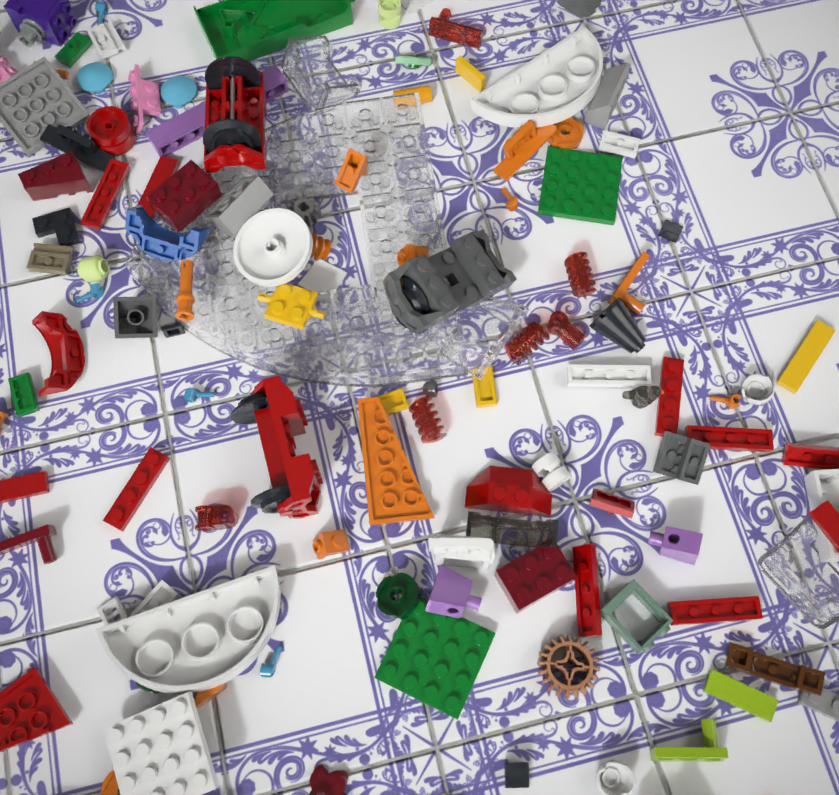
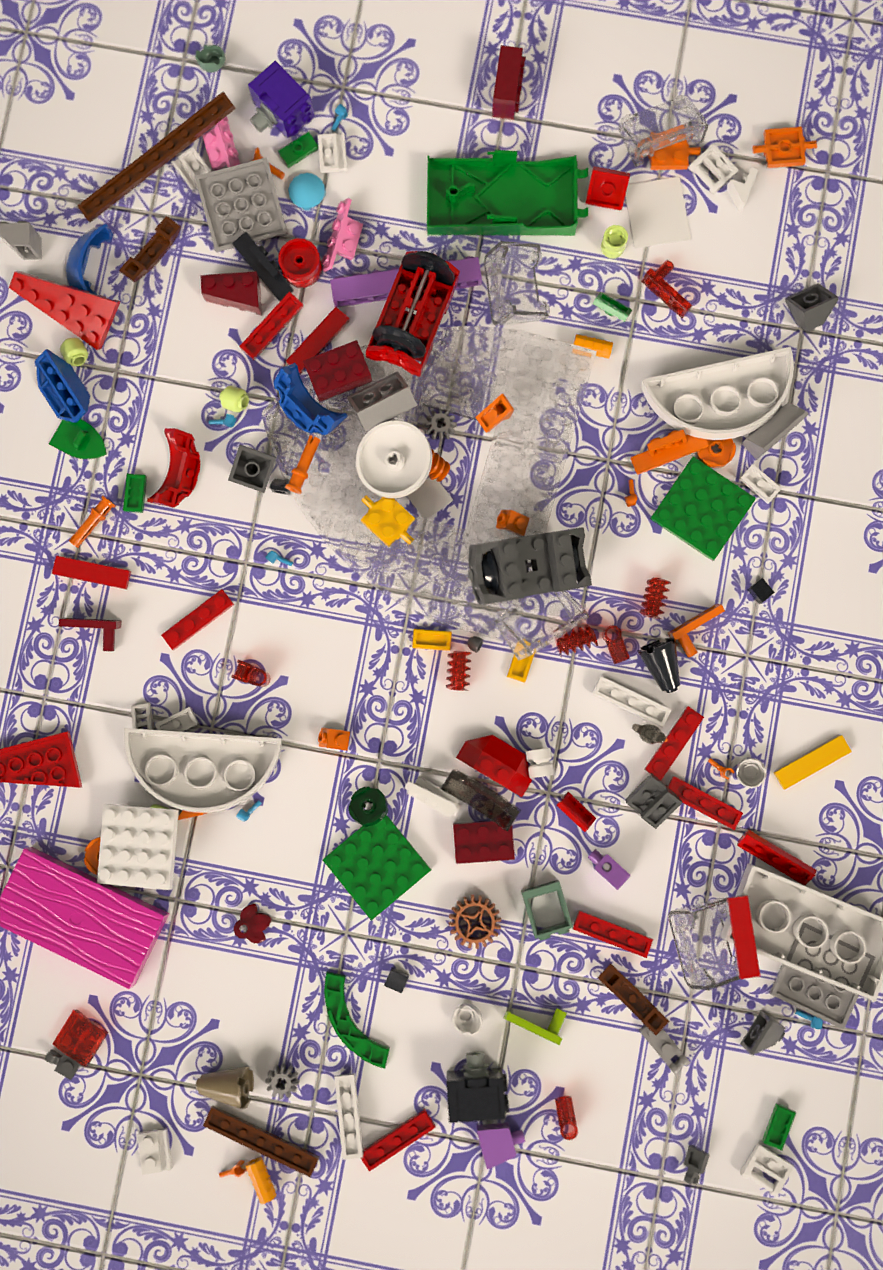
camera: 30 degrees right, 15 degrees up
dark tan plate [26,243,75,275] -> none
black plate [32,207,80,246] -> none
medium azure dish [161,75,198,109] -> none
red piece [231,375,323,519] -> none
orange wing [357,397,435,526] -> none
medium lavender torso [425,565,482,618] -> none
yellow tile [455,56,486,92] -> none
red plate [573,544,602,638] -> none
lime tile [703,669,779,722] -> none

